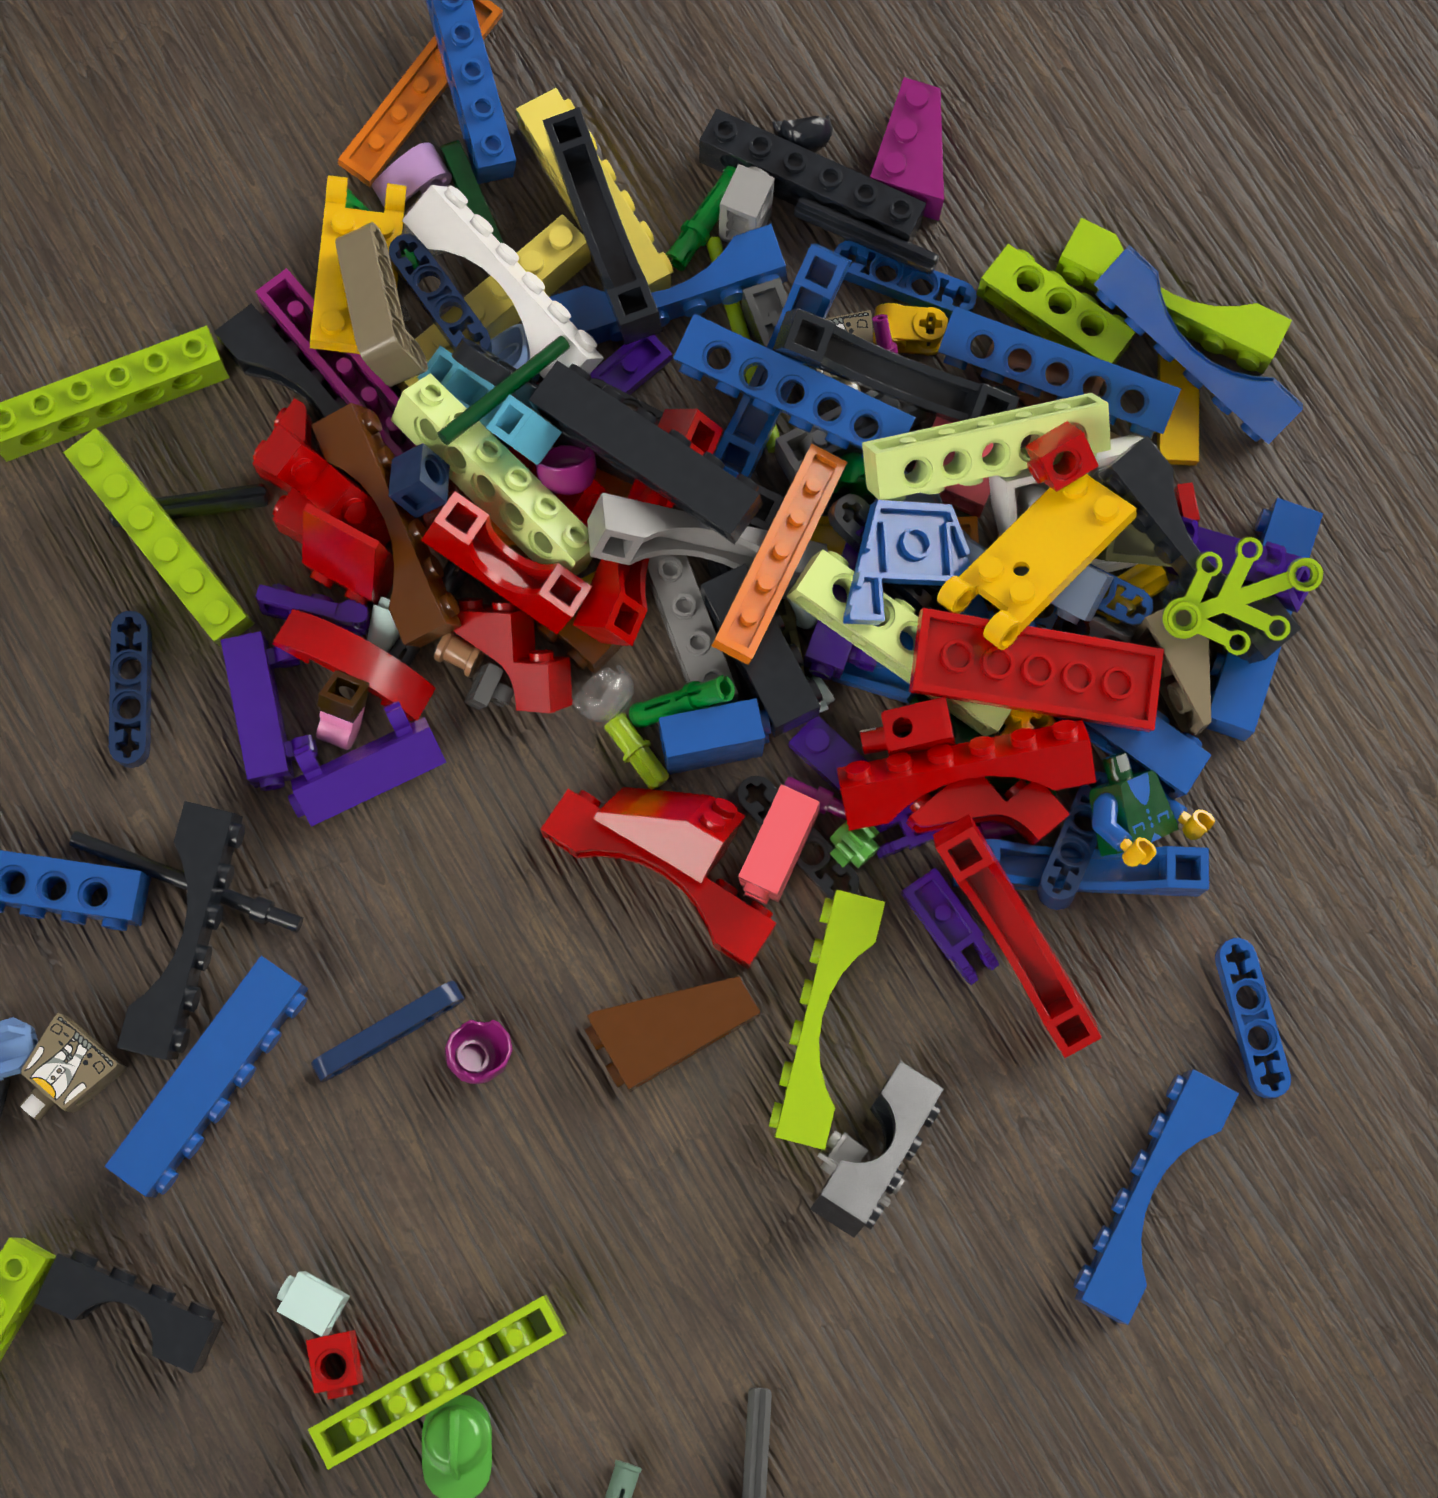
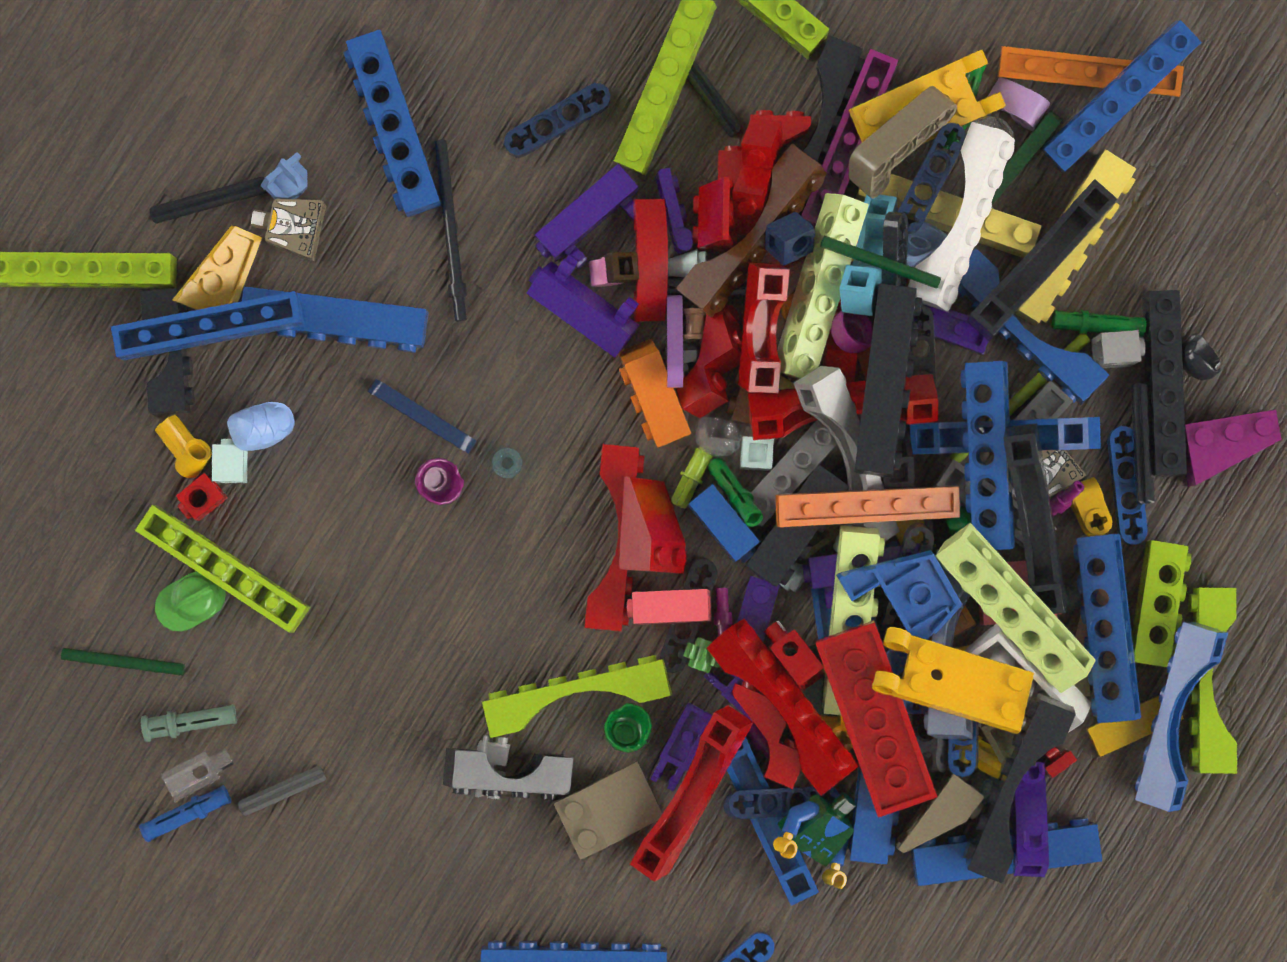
camera: 65 degrees right, 10 degrees up
black arch [117,801,245,1060] -> none
reddish brown slope [584,976,761,1092] -> none
red brick [1025,421,1099,492] -> none
lime plant [1162,537,1323,655] -> none
none -> blue brick [111,291,305,361]
none -> yellow piece [155,415,212,478]
none -> yellow wing [172,226,262,310]
none -> light blue piece [227,402,295,451]
none -> clear light blue plate [492,448,523,478]
none -> dark tan slope [554,761,662,860]
none -> green hair [604,703,652,753]
none -> orange wedge [618,339,691,448]
none -> medium lavender beam [667,295,683,388]
none -> light aqua brick [740,436,774,471]

